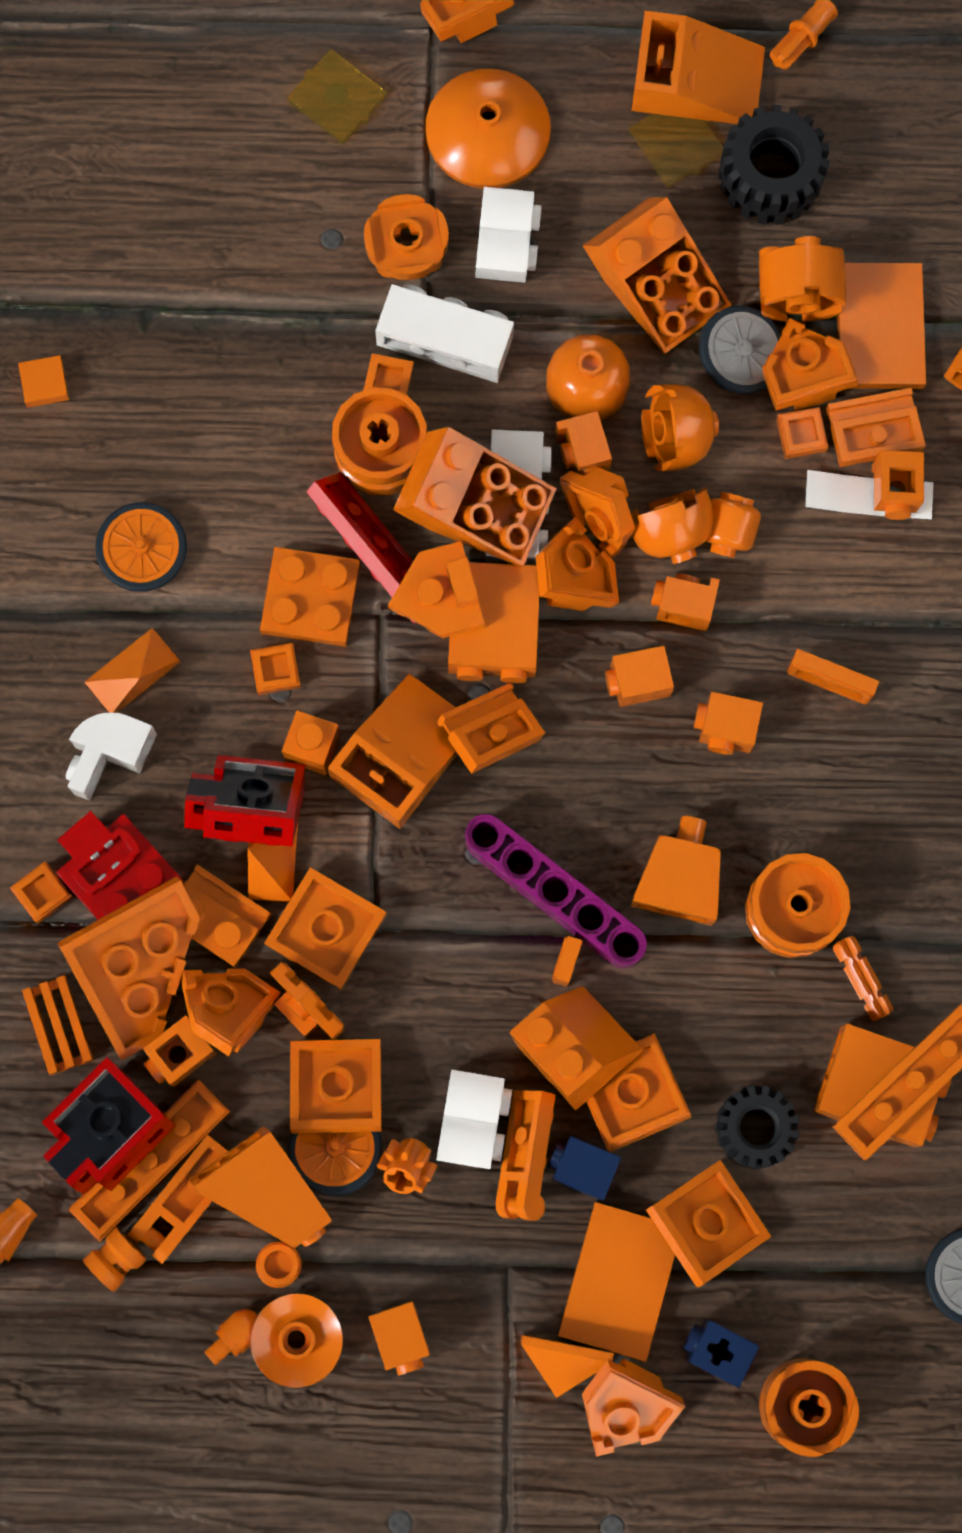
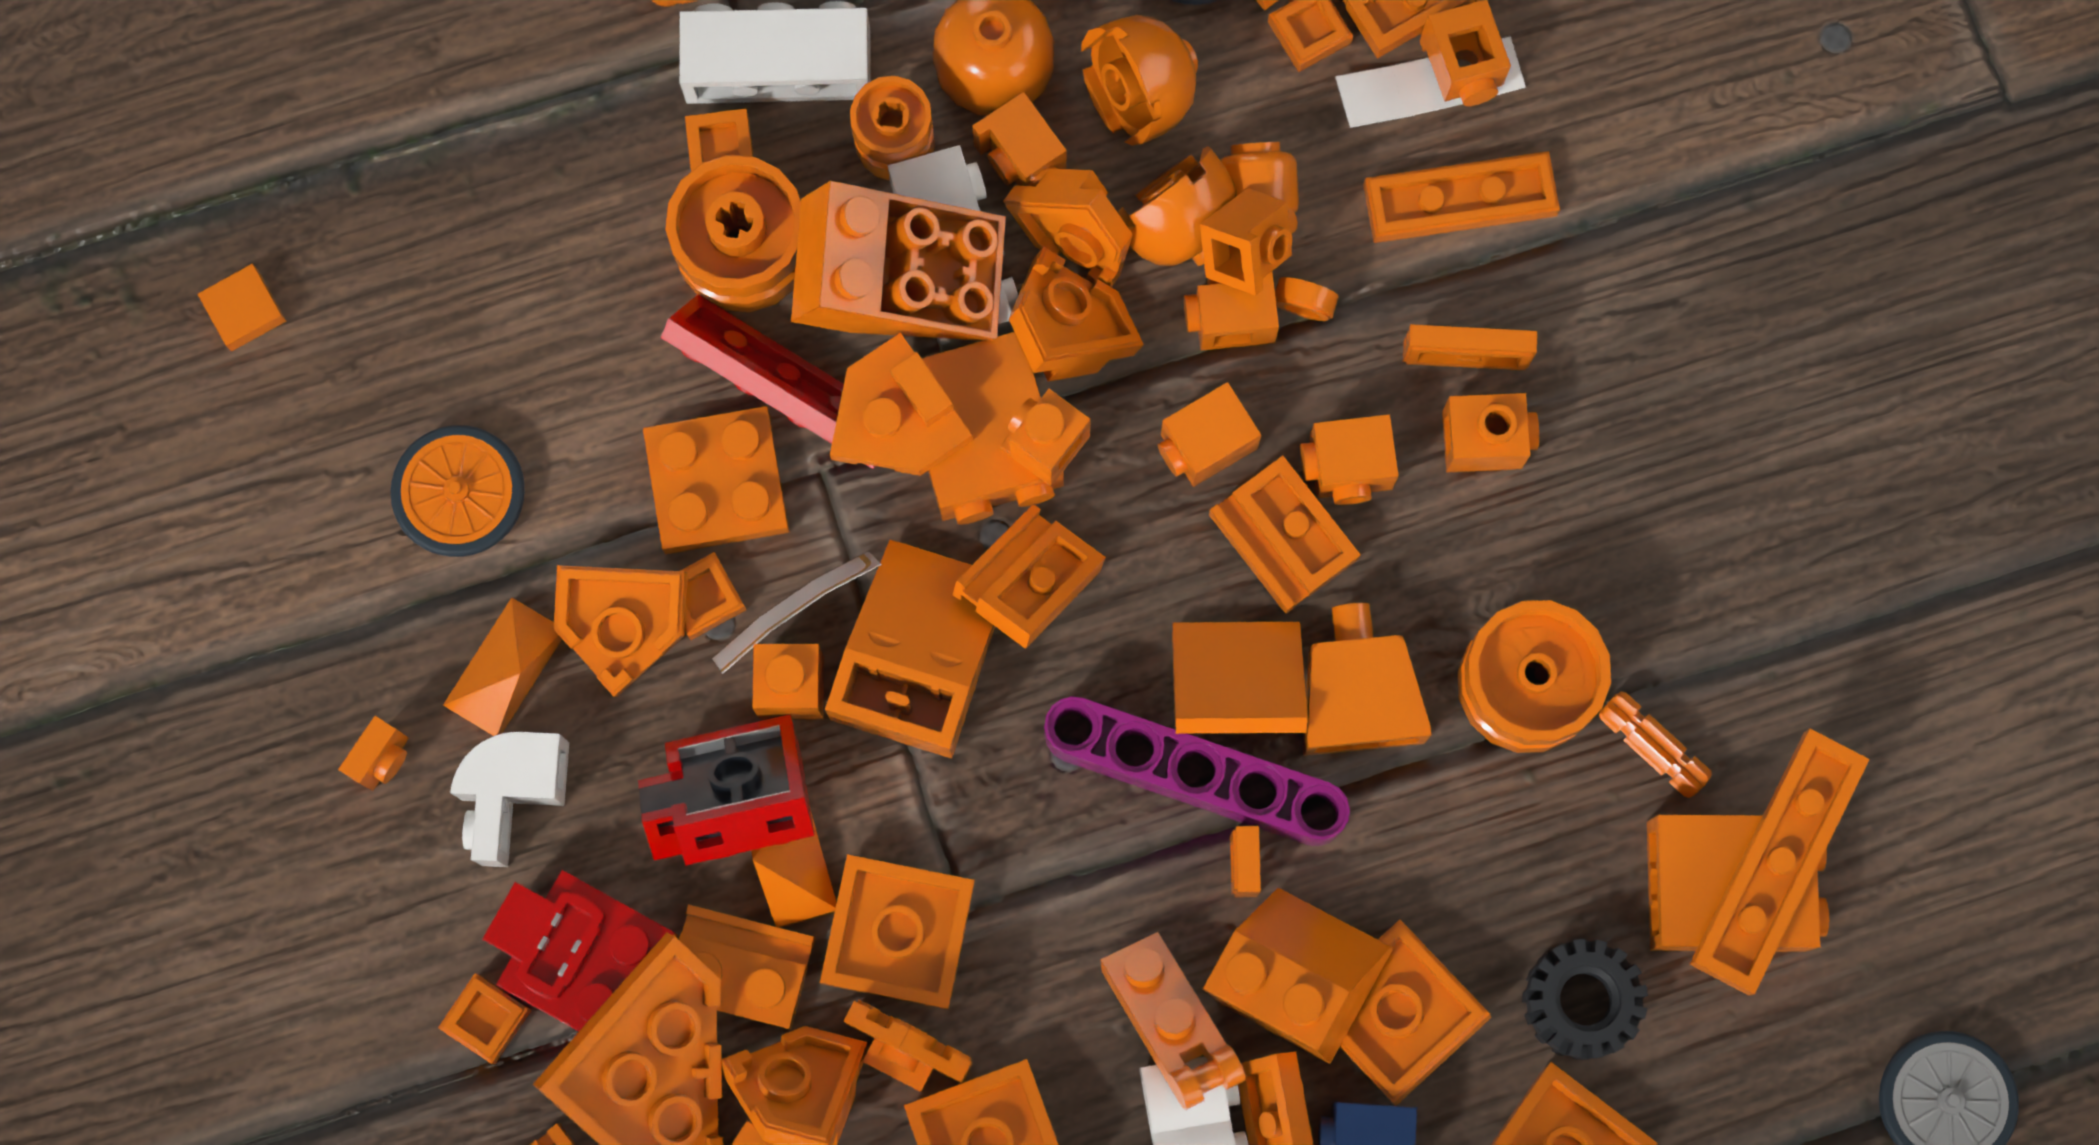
camera: 15 degrees left, 0 degrees up
none -> orange plate [338,716,409,791]
none -> orange plate [554,565,688,697]
none -> white sticker [712,551,882,674]
none -> orange wheel [850,76,935,181]
none -> orange brick [1000,389,1091,486]
none -> orange plate [1100,932,1246,1110]
none -> orange tile [1172,622,1308,734]
none -> orange brick [1200,188,1298,296]
none -> orange plate [1209,455,1361,614]
none -> orange tile [1275,277,1339,321]
none -> orange tile [1363,151,1560,243]
none -> orange brick [1442,393,1539,472]

